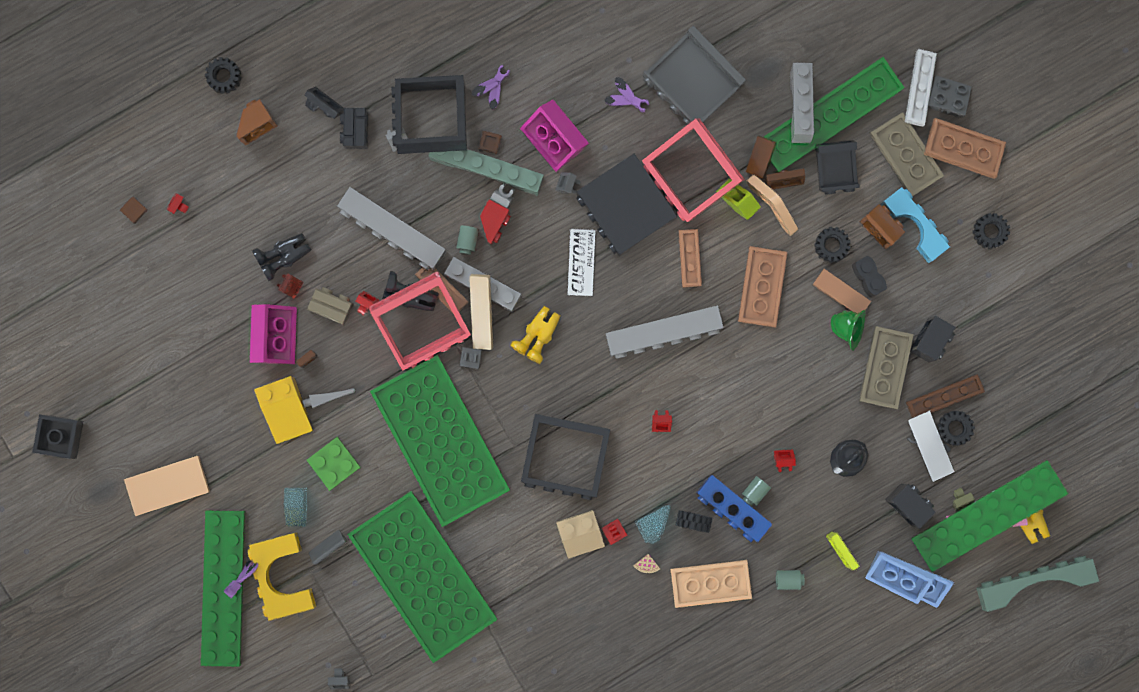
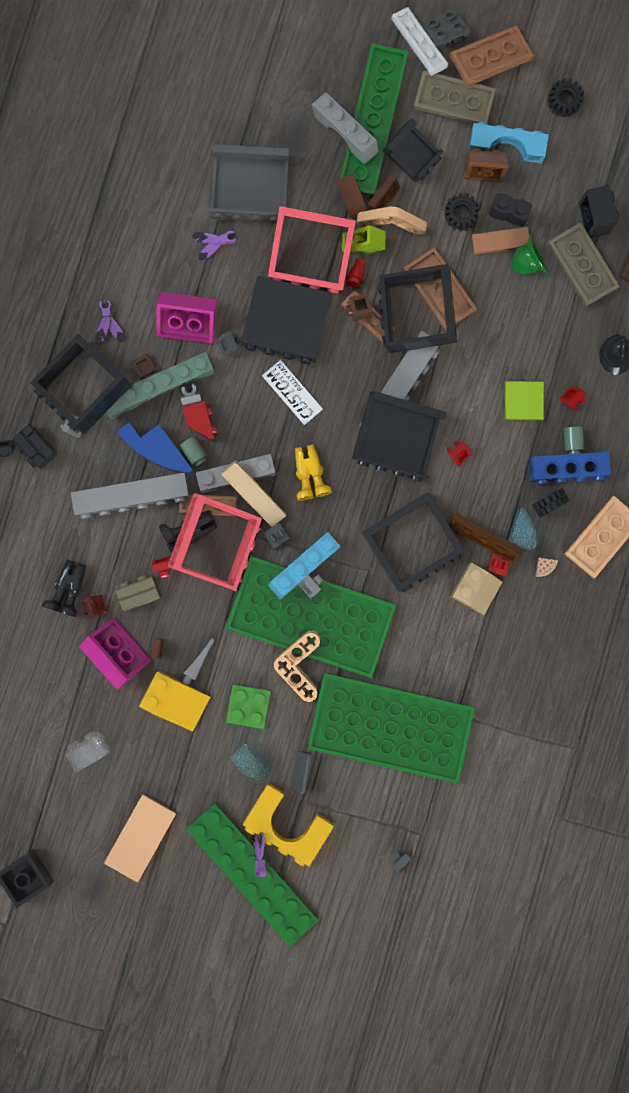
camera: 45 degrees left, 0 degrees up
none -> clear brick [65,731,112,773]
none -> blue slope [117,423,195,475]
none -> medium azure arch [268,532,340,600]
none -> light nougat beam [274,630,321,702]
none -> light grey tile [298,575,323,599]
none -> red cone [346,258,366,288]
none -> reddish brown brick [346,293,373,322]
none -> black panel [352,391,446,482]
none -> black window [378,264,458,353]
none -> reddish brown tile [449,513,524,565]
none -> lime tile [505,381,544,420]

